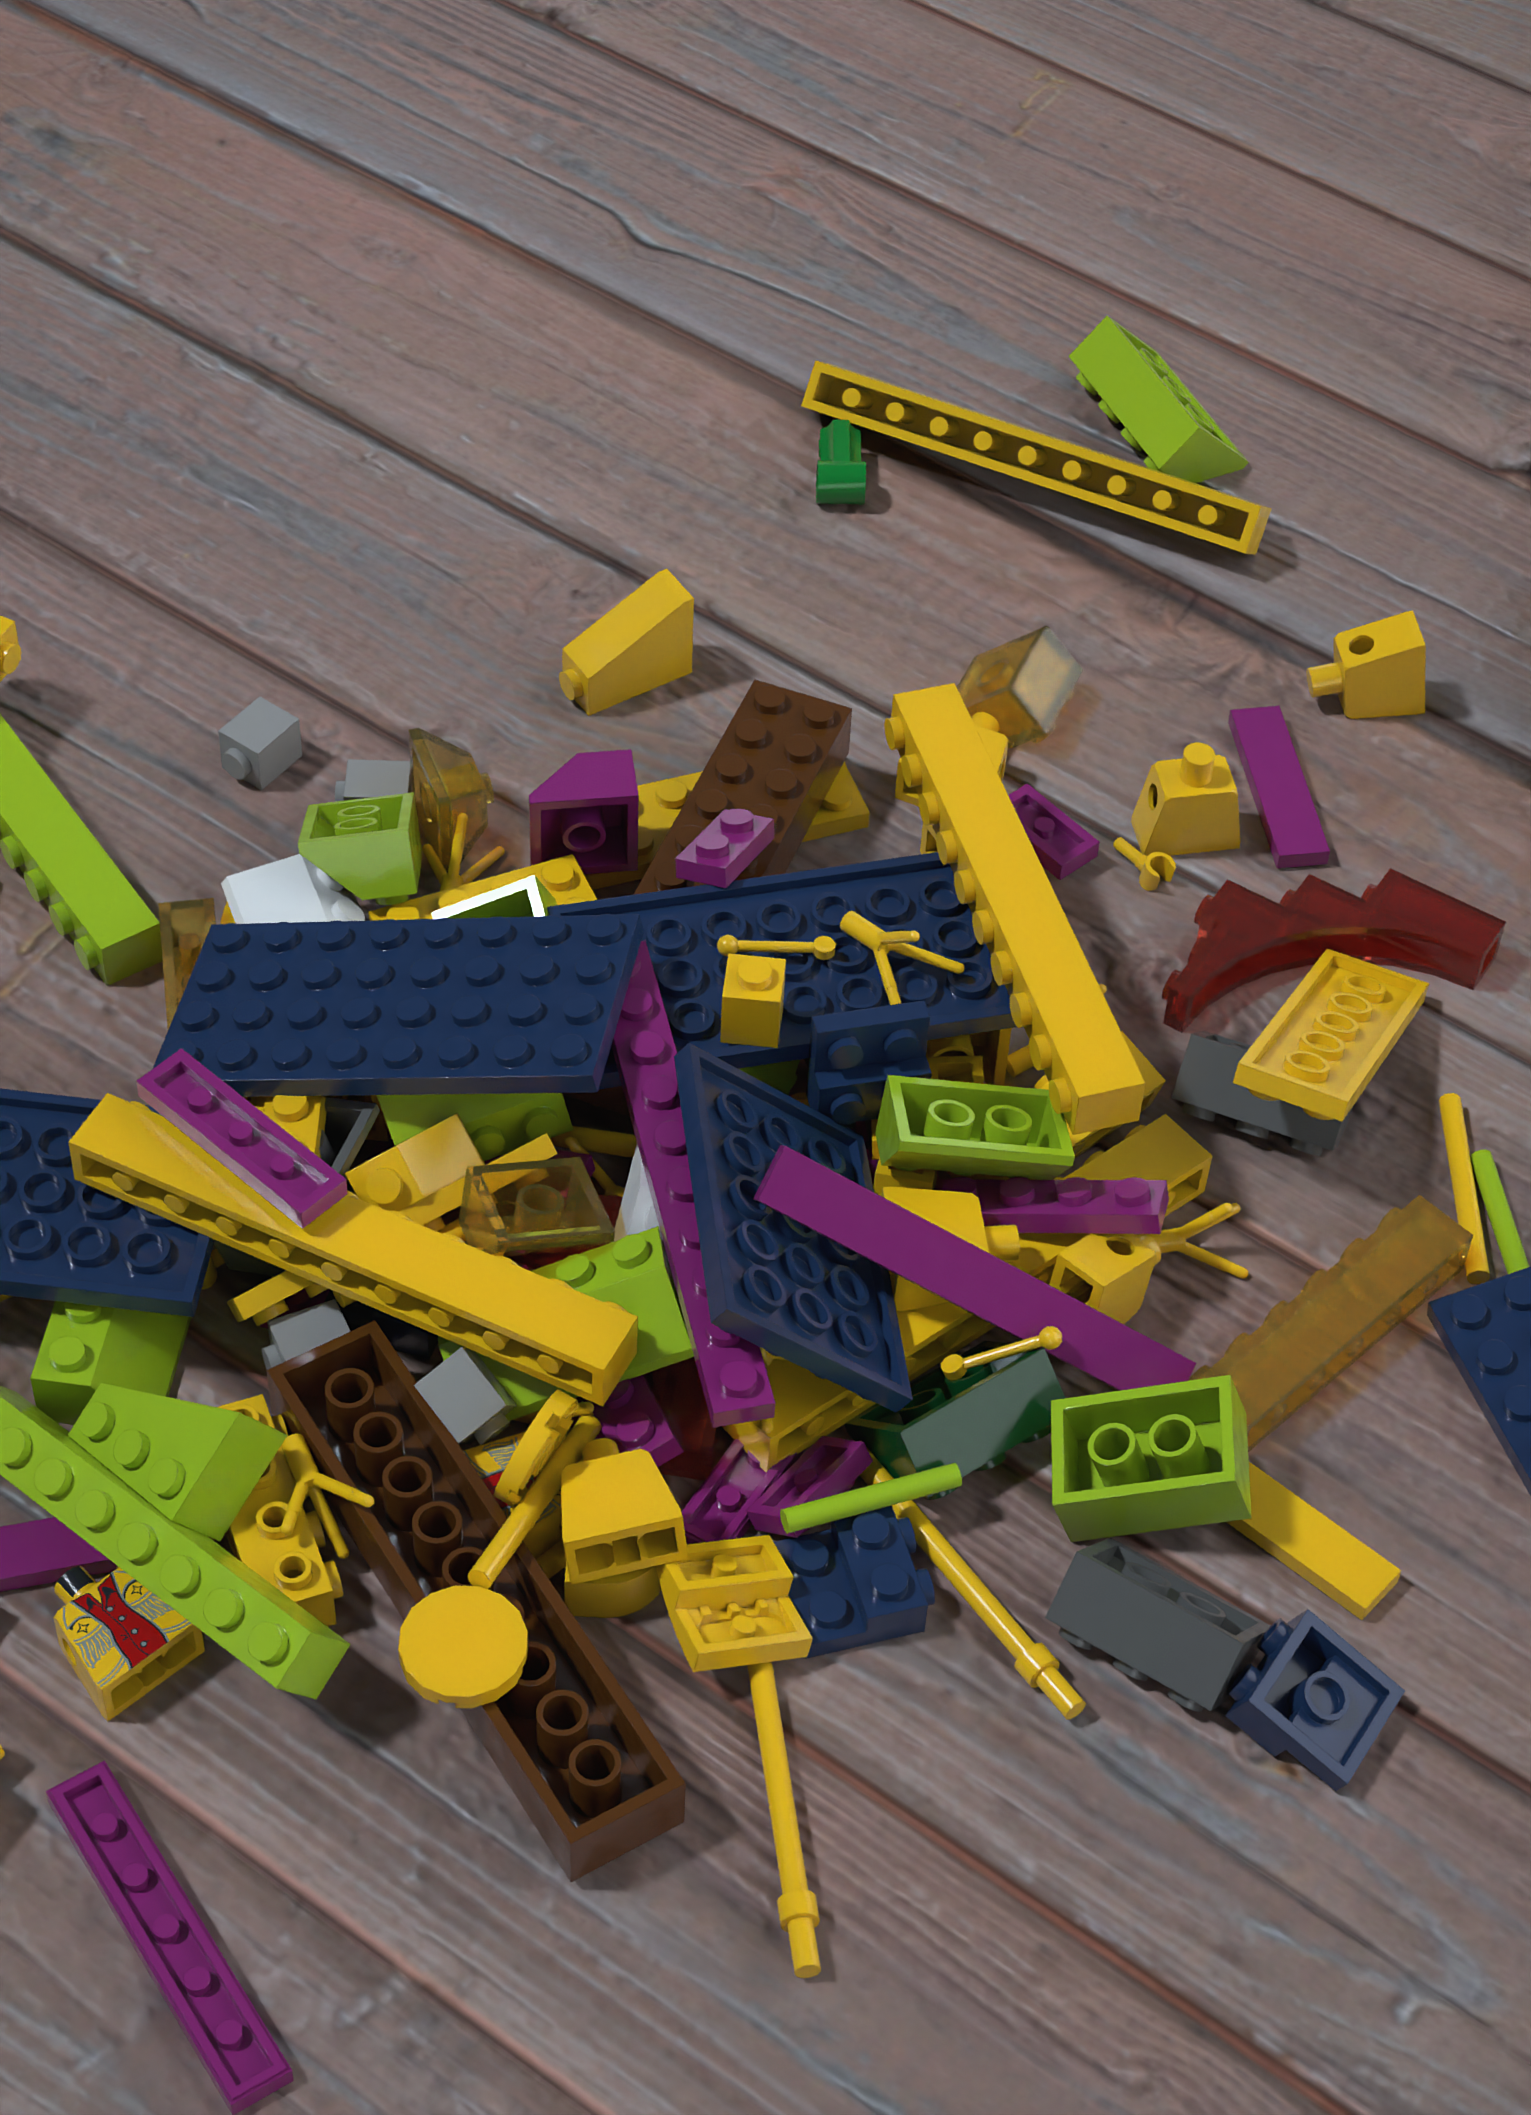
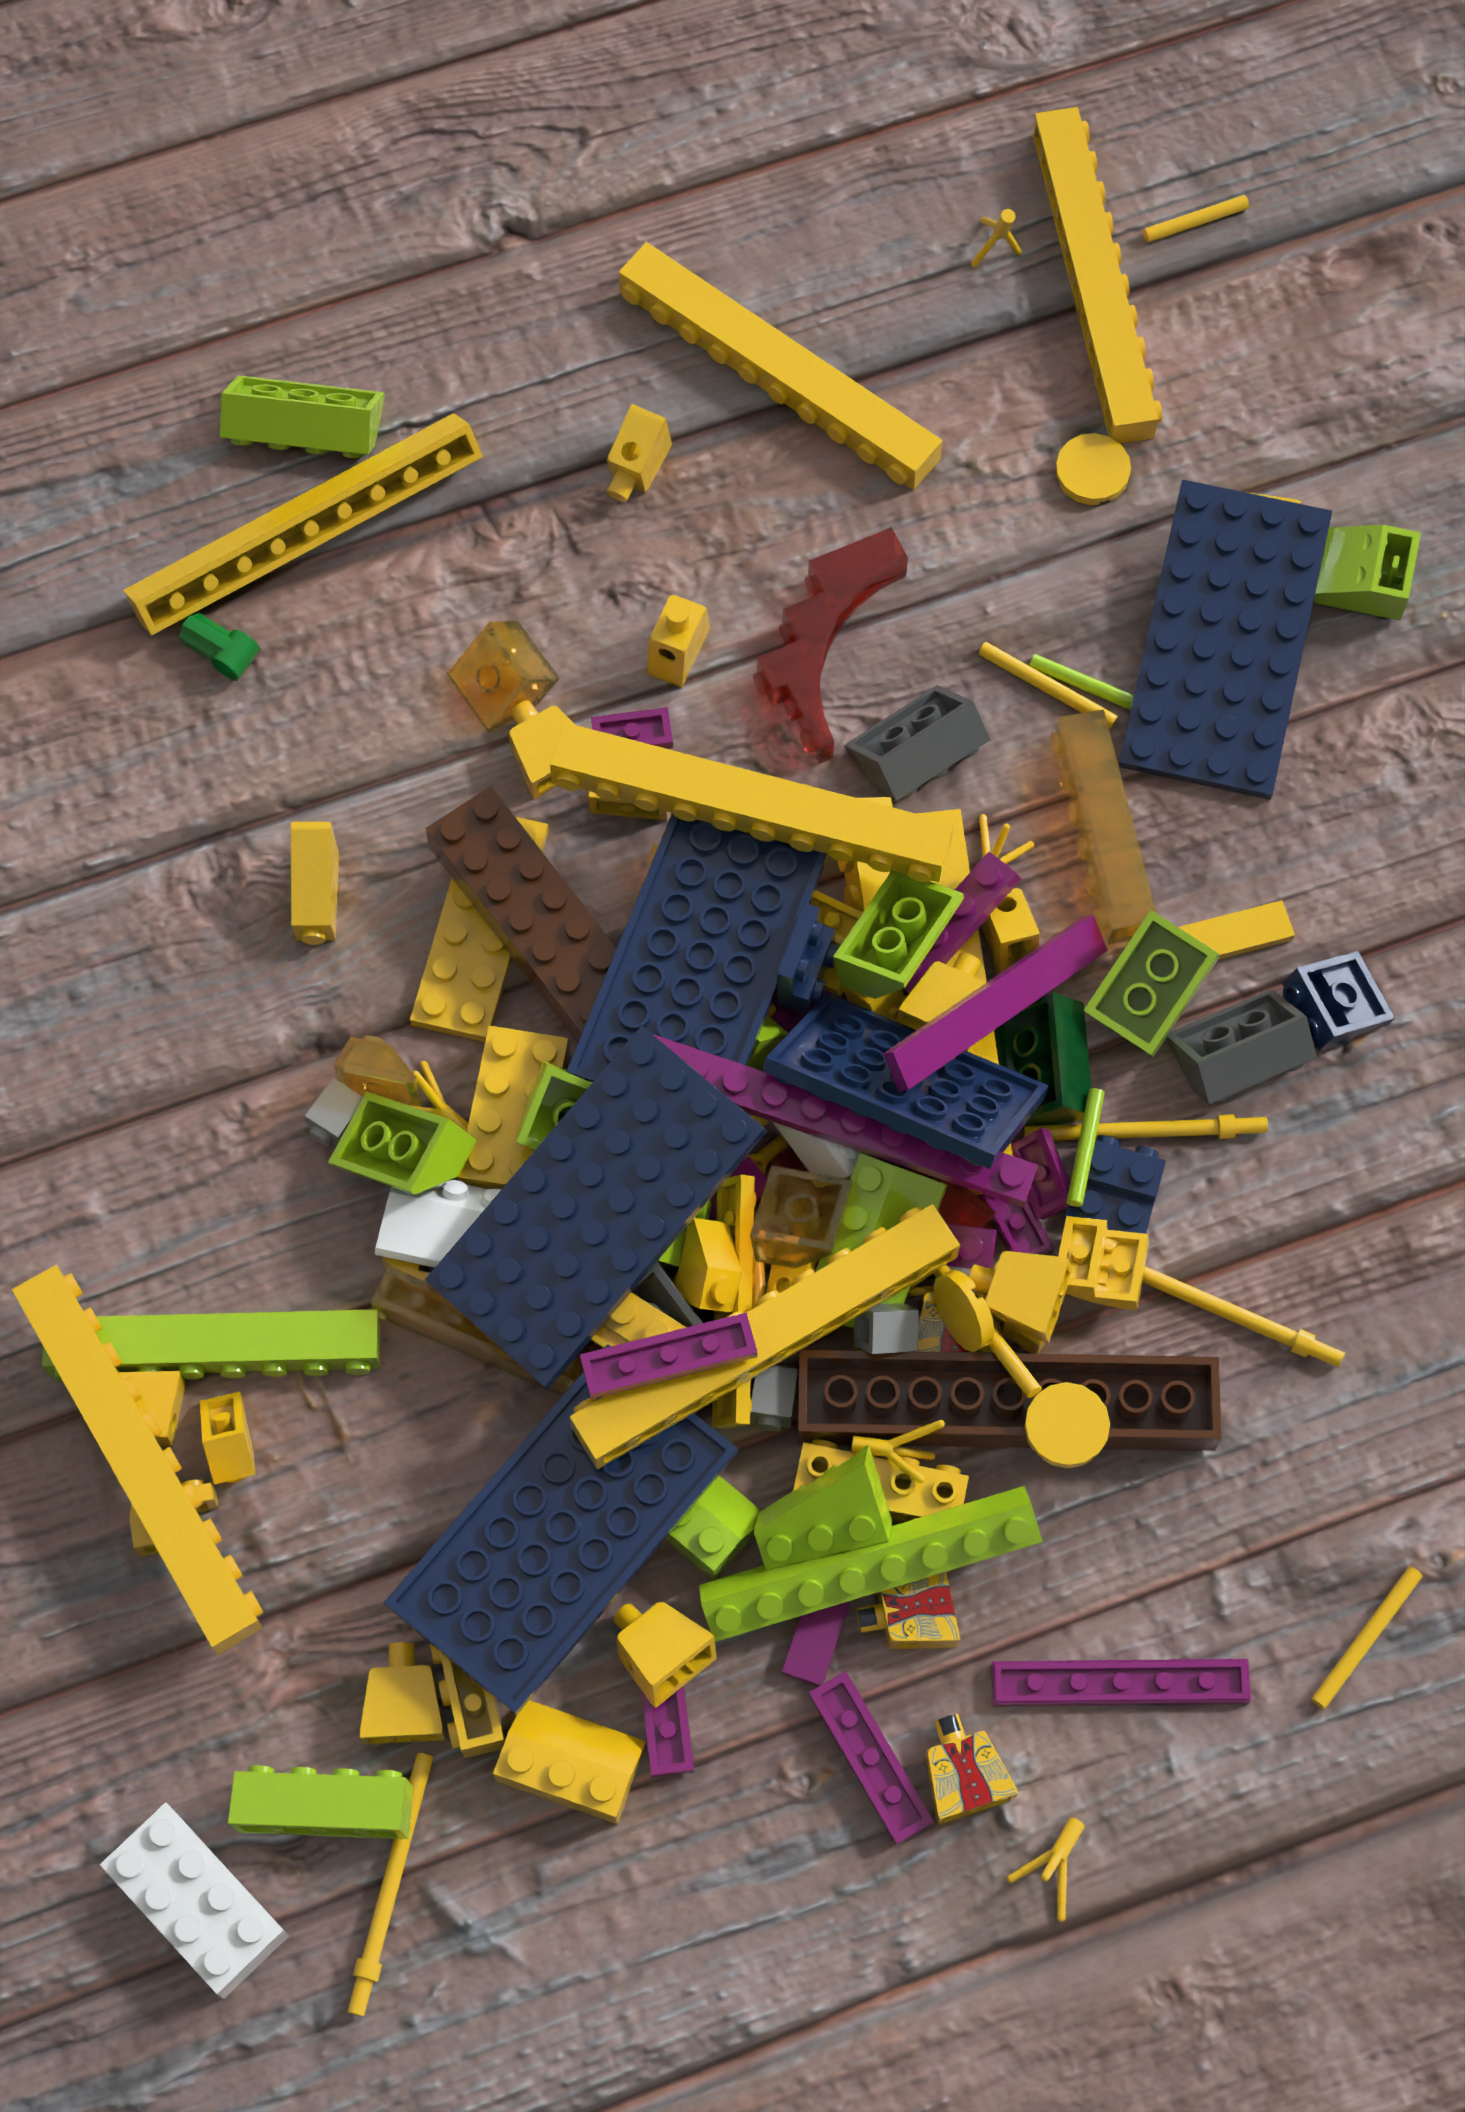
camera: 55 degrees left, 20 degrees up
light grey brick [218,696,302,791] -> none
magenta slope [529,749,639,874] -> none
magenta plate [675,809,775,888] -> none
yellow hinge [717,934,836,960] -> none
yellow brick [720,953,786,1048] -> none
yellow plant [840,911,965,1005] -> none
yellow hinge [941,1326,1063,1380] -> none
yellow hand [1113,837,1176,891] -> none
magenta tile [1228,706,1330,869] -> none
yellow plate [1233,949,1429,1122] -> none

